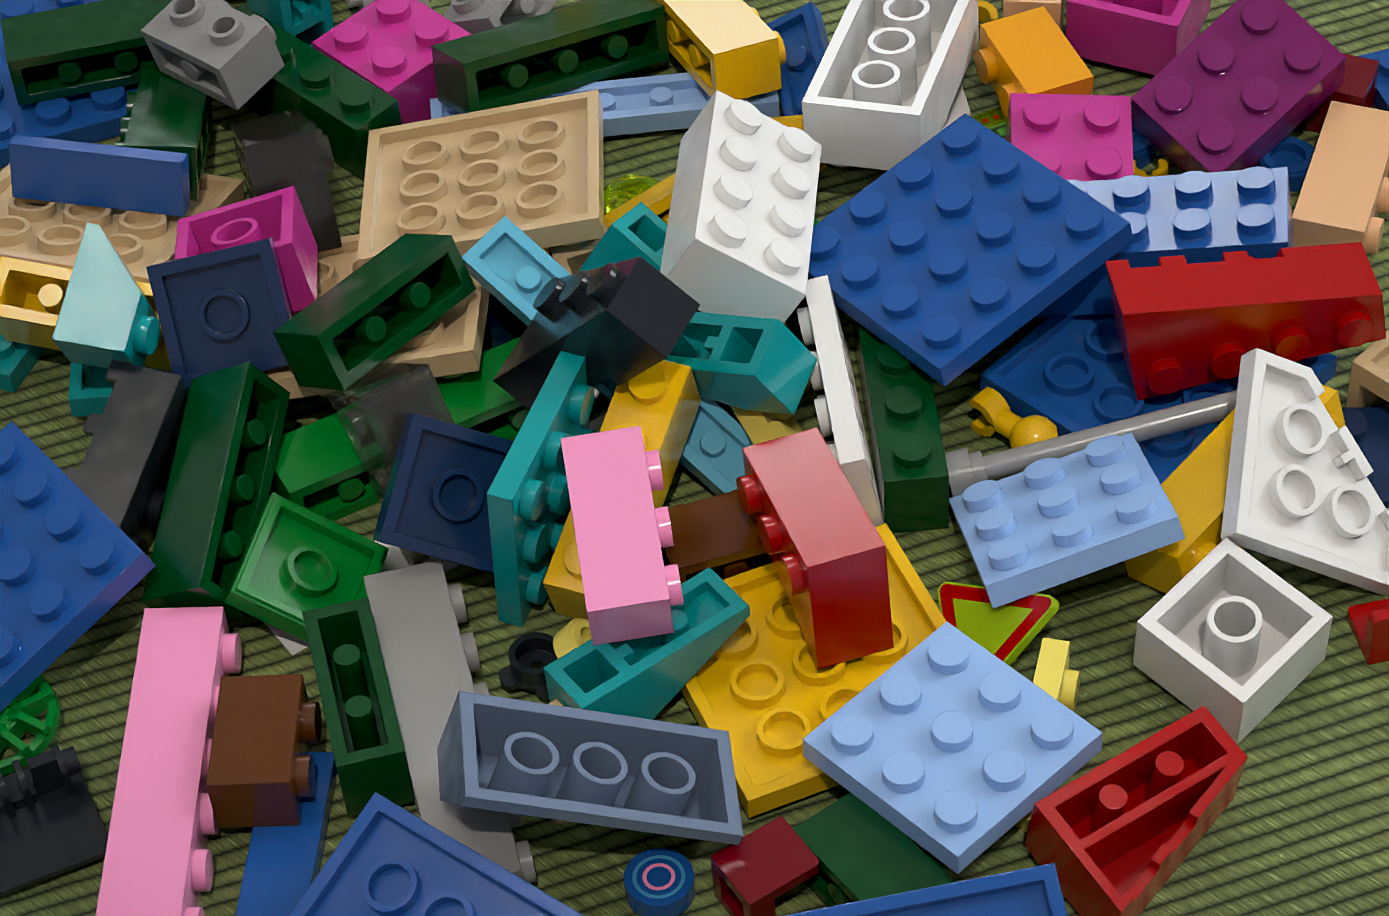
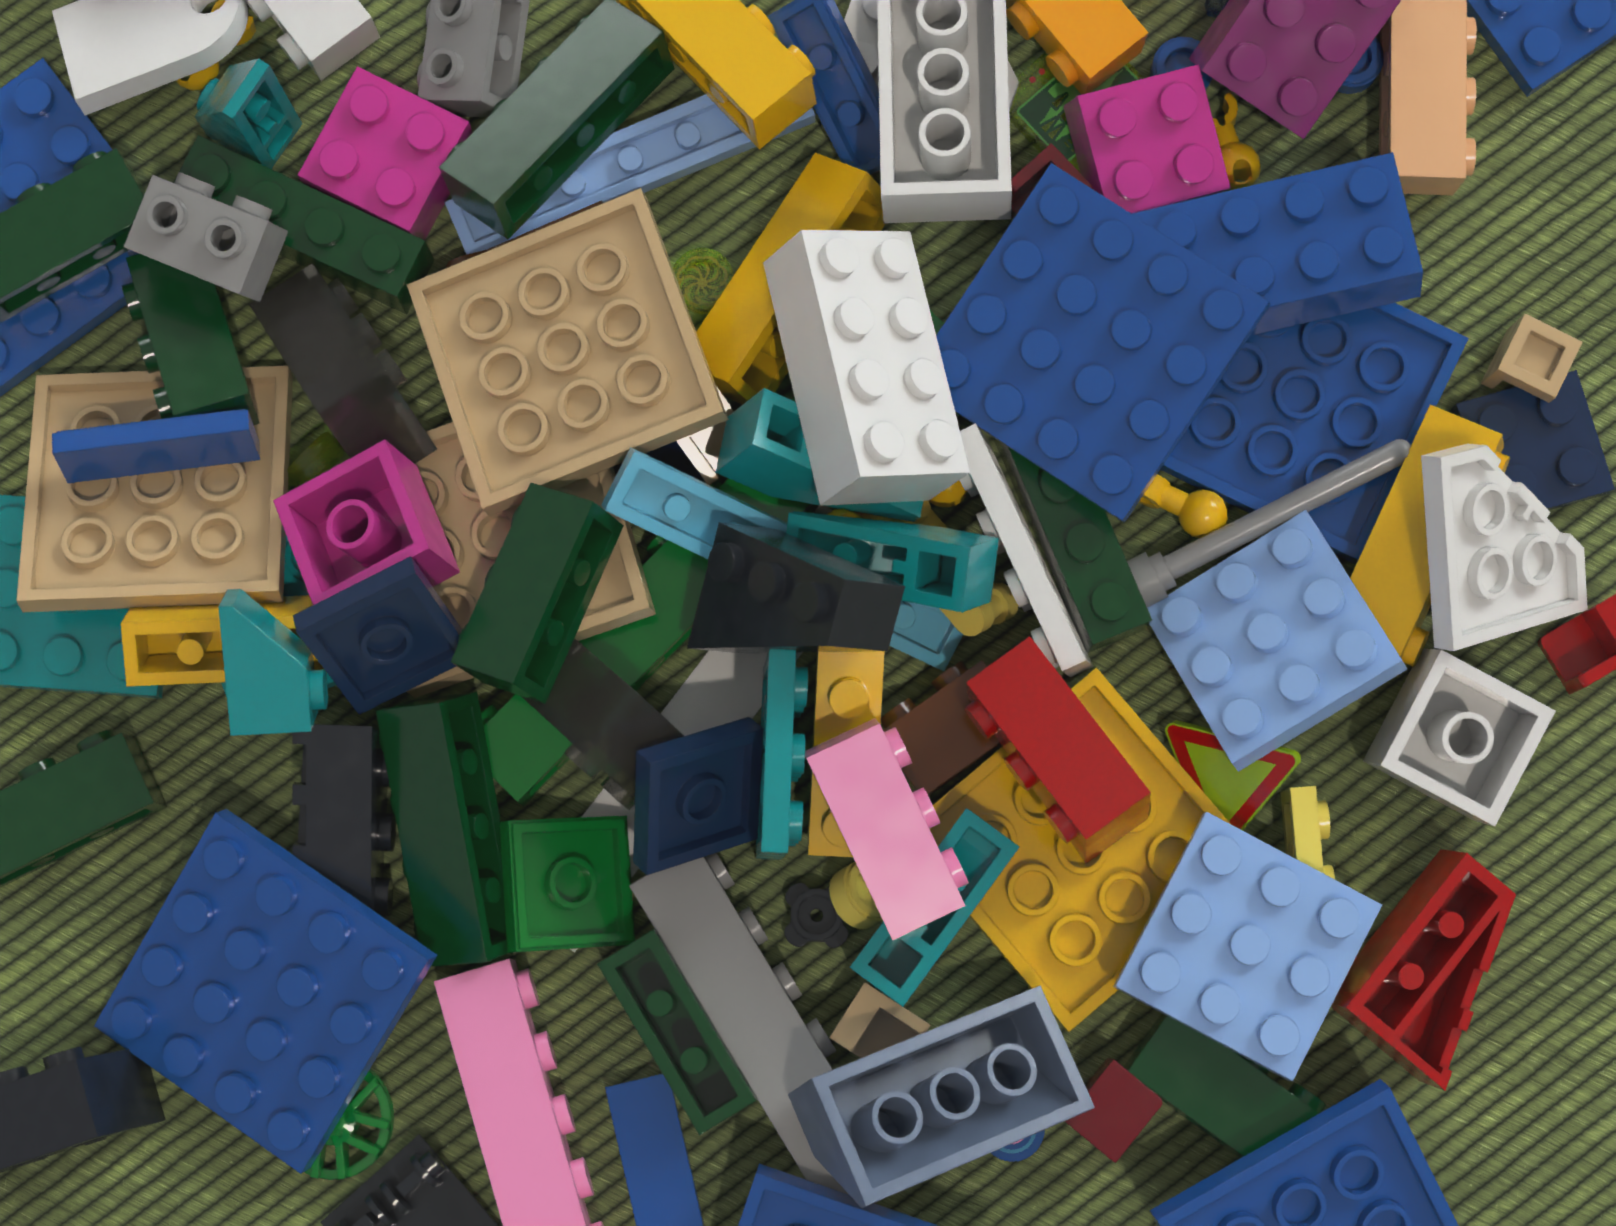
camera: 20 degrees left, 35 degrees up
reddish brown brick [206,674,322,828] -> none
red wedge [1105,242,1386,401] -> none

